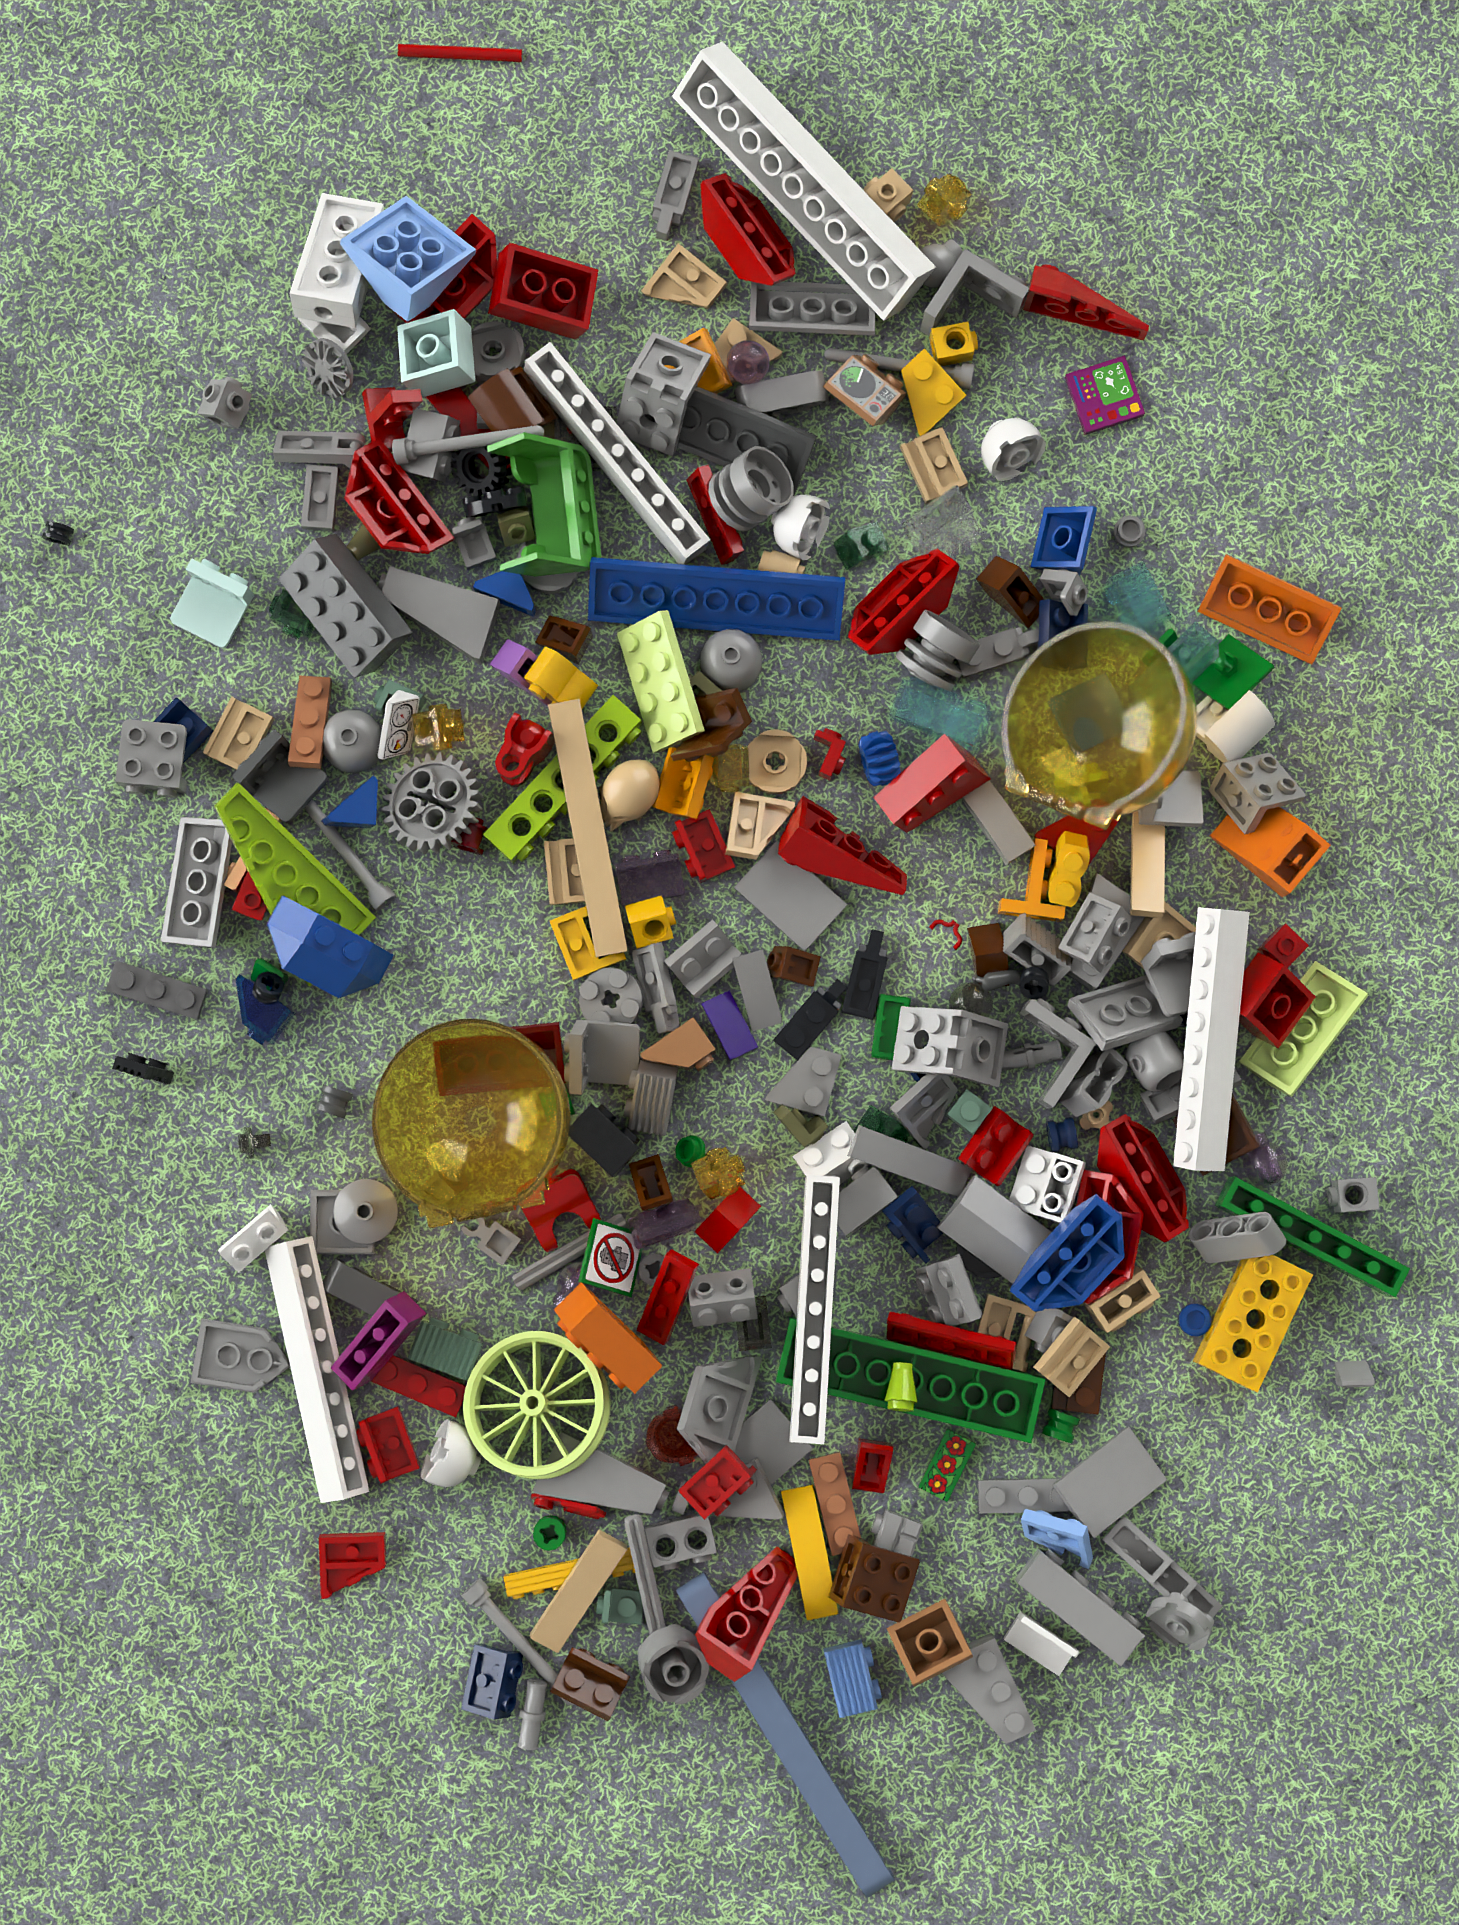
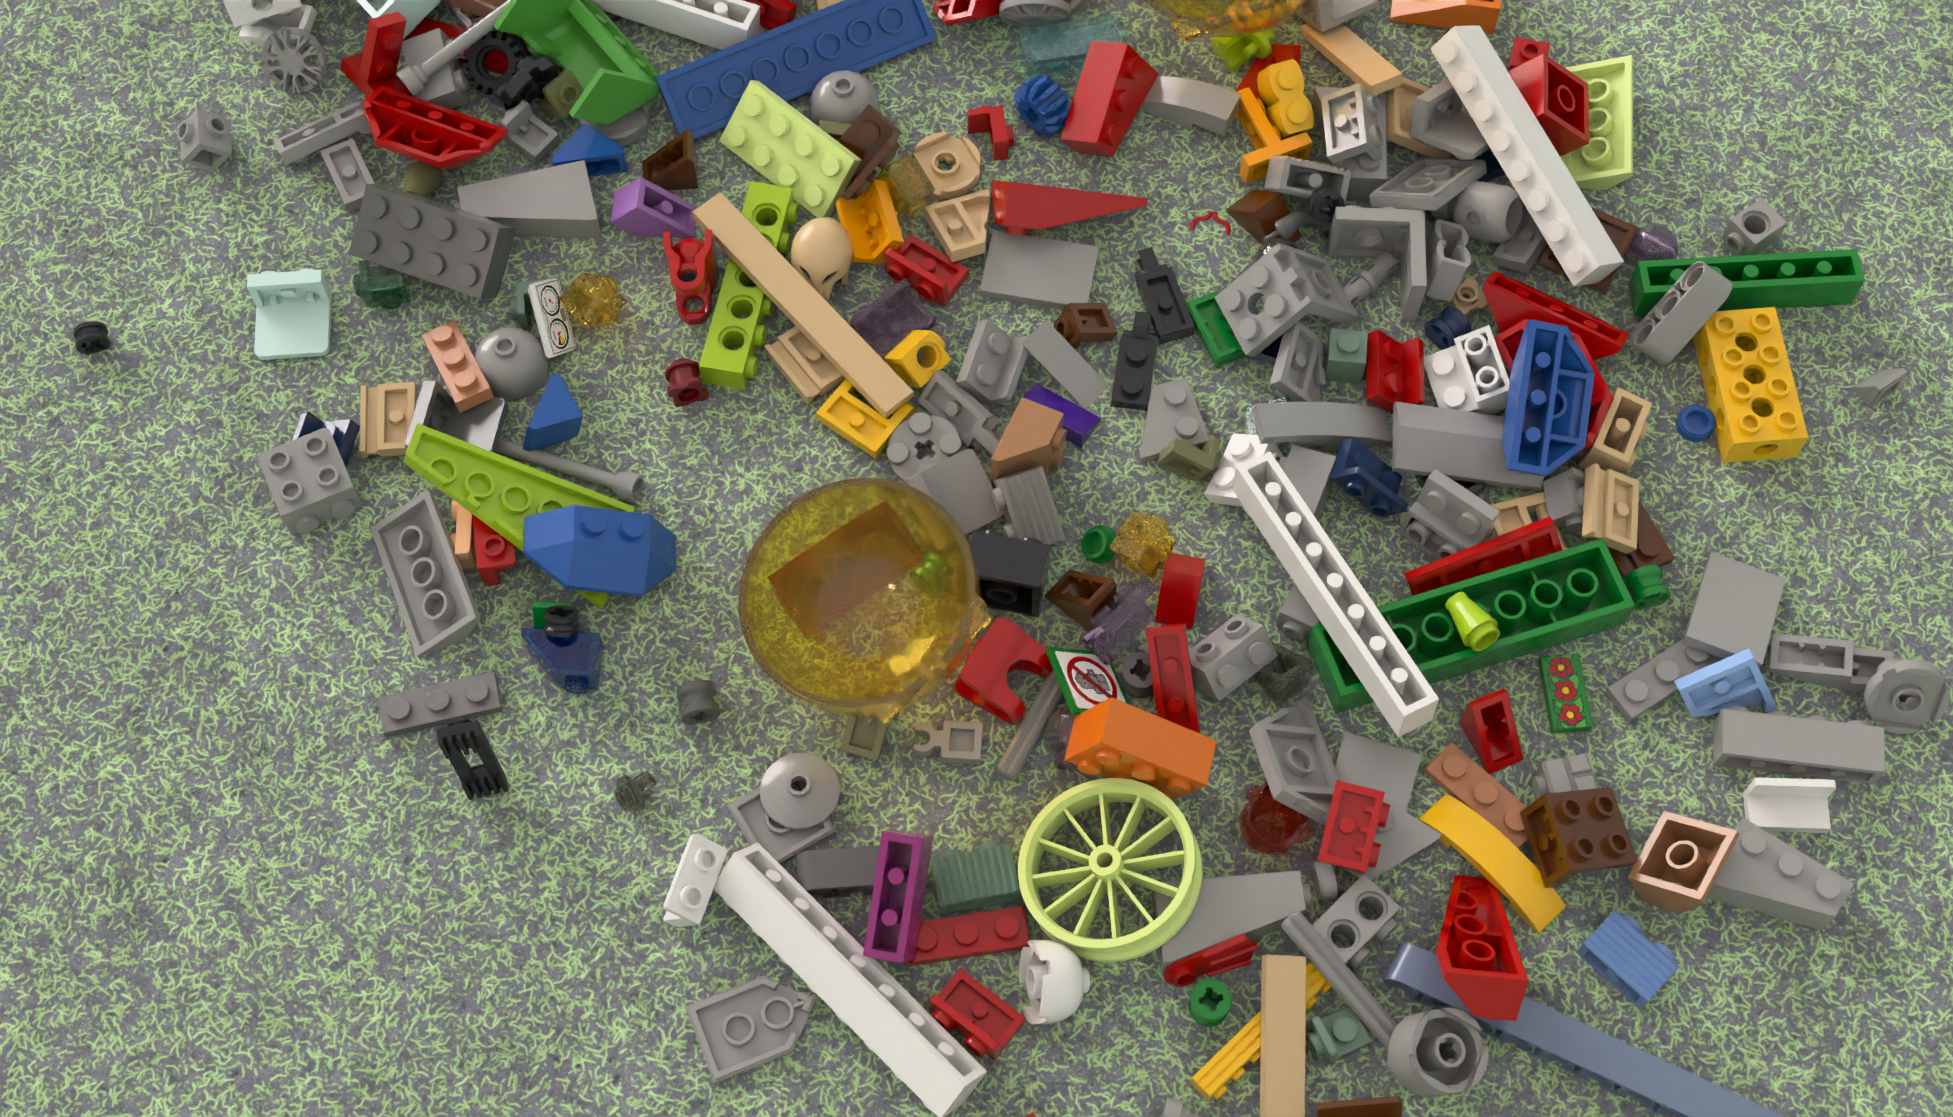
camera: 30 degrees left, 20 degrees down
light grey gear [381,752,484,854] -> none
yellow brick [524,647,598,709] -> none

